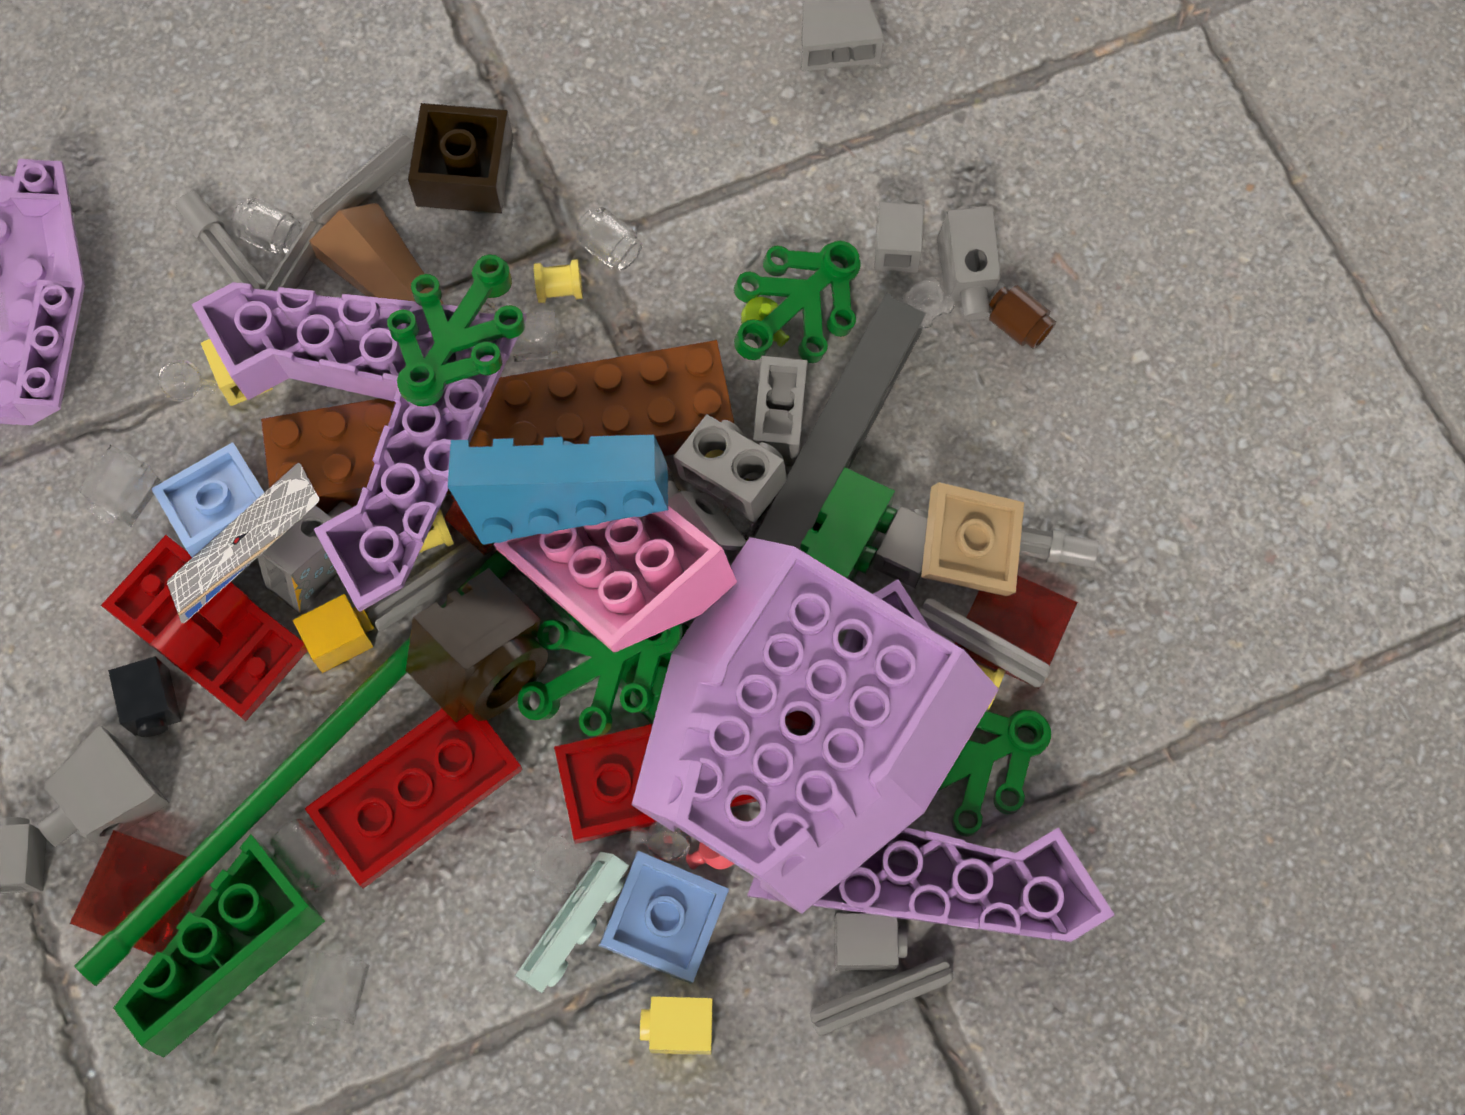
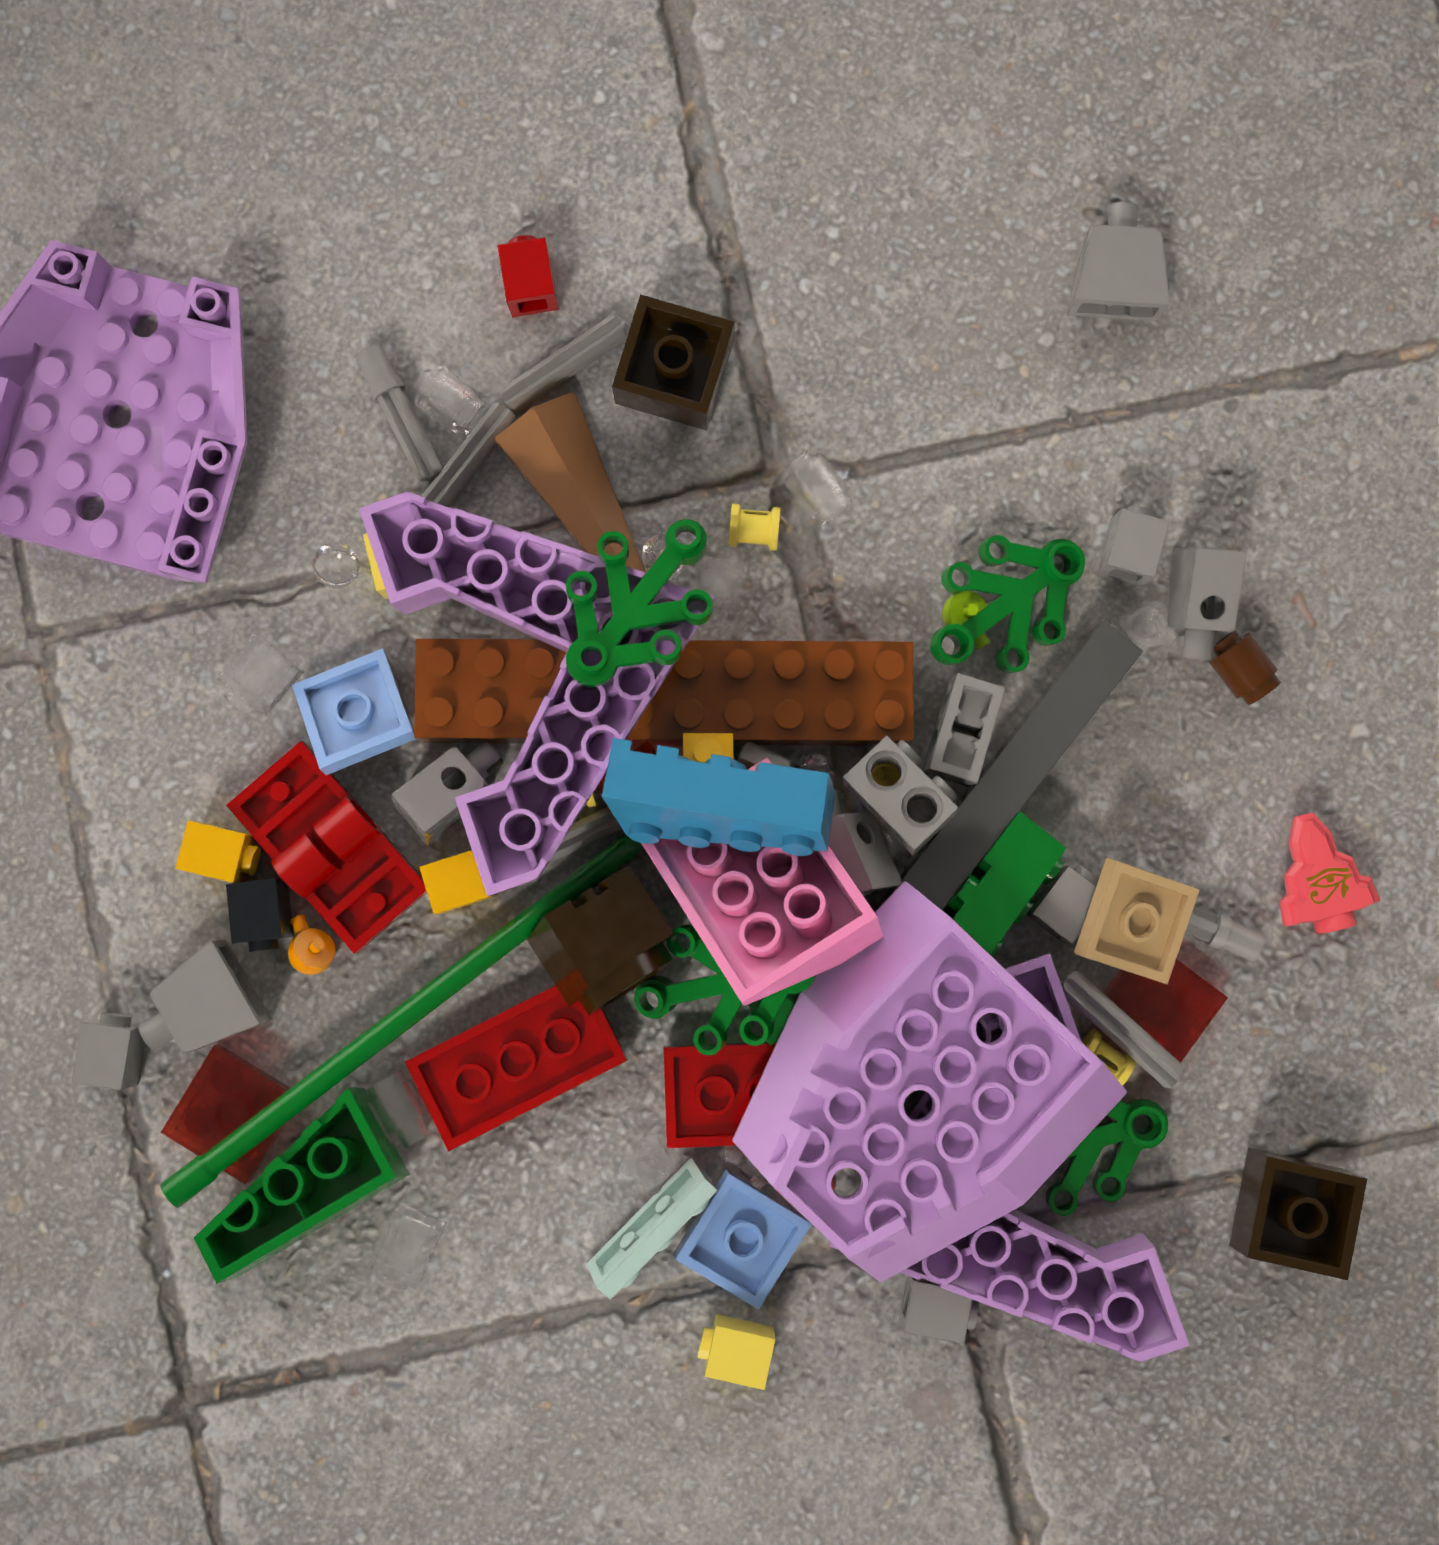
camera: 10 degrees right, 15 degrees up
light grey sticker [167,463,319,623] -> none
light grey axle [810,956,954,1035] -> none
none -> yellow brick [175,820,261,883]
none -> light orange piece [288,914,336,975]
none -> red brick [497,235,559,318]
none -> dark brown brick [1229,1147,1367,1280]
none -> coral rock [1279,812,1380,934]

